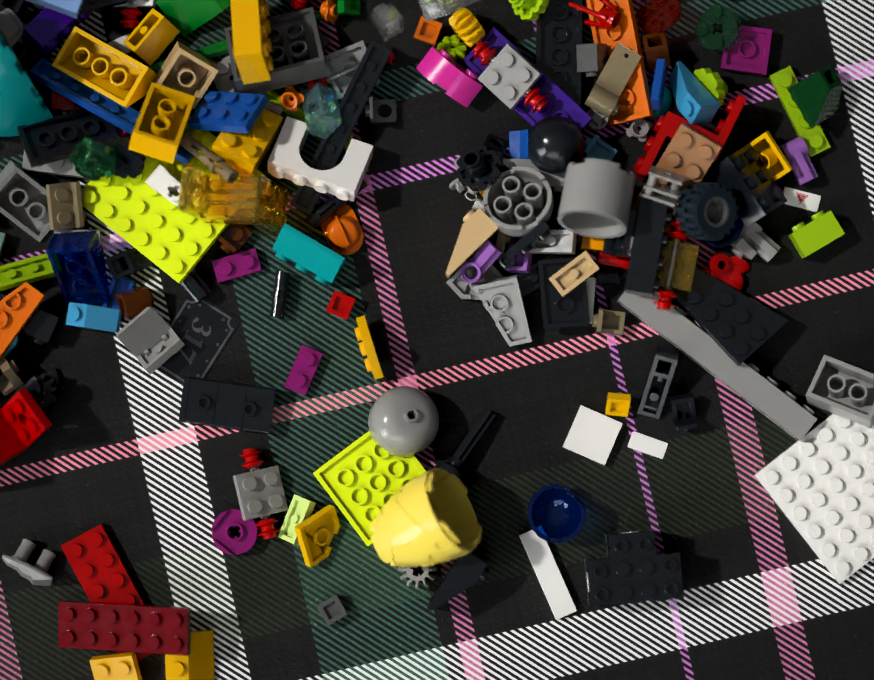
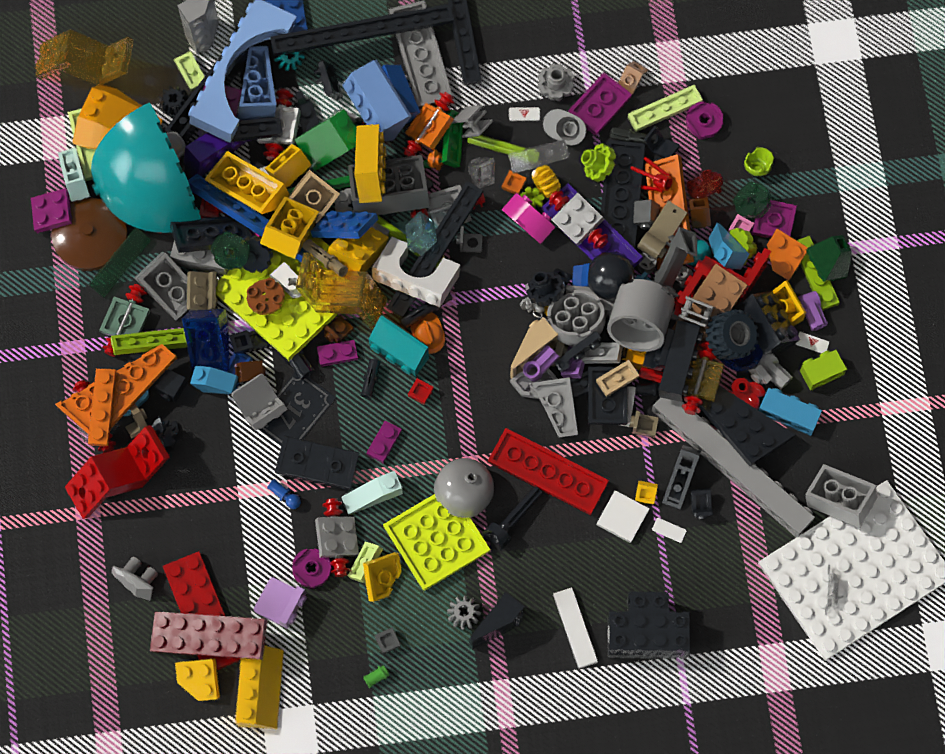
camera: 10 degrees right, 15 degrees down
orange plate [279,86,305,112] -> none
yellow plate [354,316,384,380] -> none
light yellow piece [370,468,482,567] -> none
clear blue cylinder [527,484,586,543] -> none
blue tile [651,58,667,110] -> none
none -> dark orange plate [247,278,285,315]
none -> lavender bracket [254,578,307,629]
none -> blue pin [267,479,301,509]
none -> light aqua slope [341,471,403,515]
none -> bright green pin [363,665,389,688]
none -> red plate [488,428,609,515]
none -> dark grey hose [650,227,697,298]
none -> bright pink plate [728,214,754,232]
none -> dark azure brick [759,388,822,436]
none -> orange plate [767,229,808,281]
none -> light grey piece [825,564,839,615]

